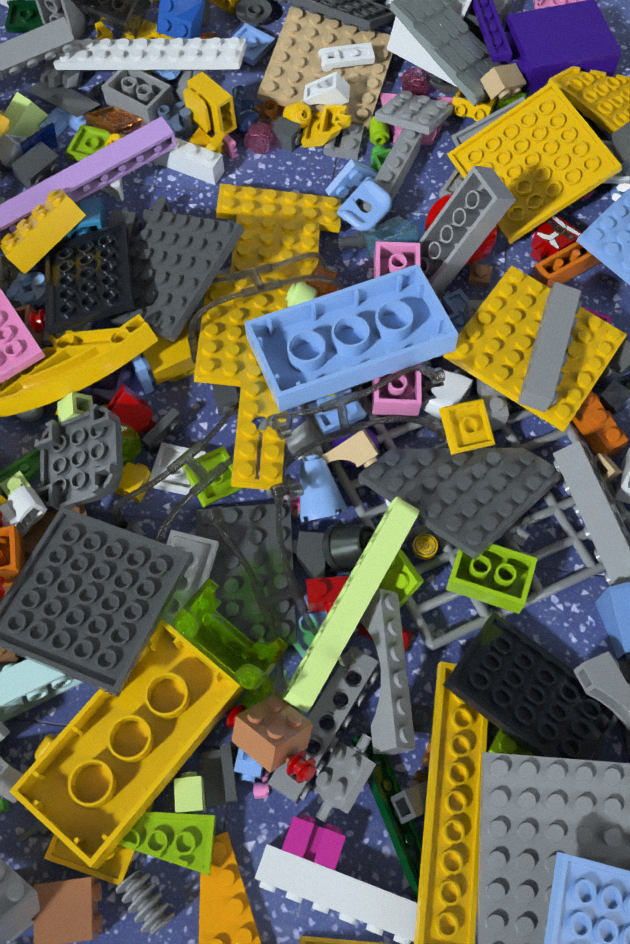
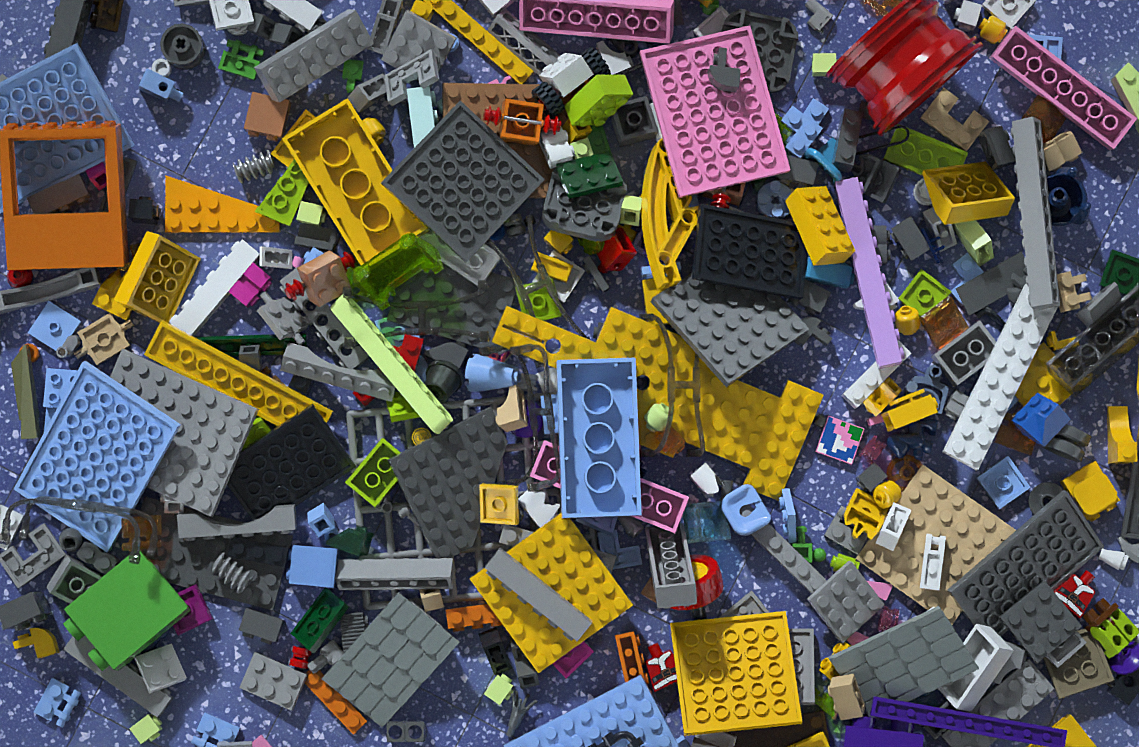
camera: 105 degrees right, 20 degrees up
none -> white slope [260,247,292,269]
none -> light blue brick [307,503,339,542]
none -> clear green slope [326,525,374,556]
none -> yellow tile [531,252,573,284]
none -> dark green plate [556,151,623,199]
none -> white piece [690,463,725,501]
none -> tile [815,416,865,465]

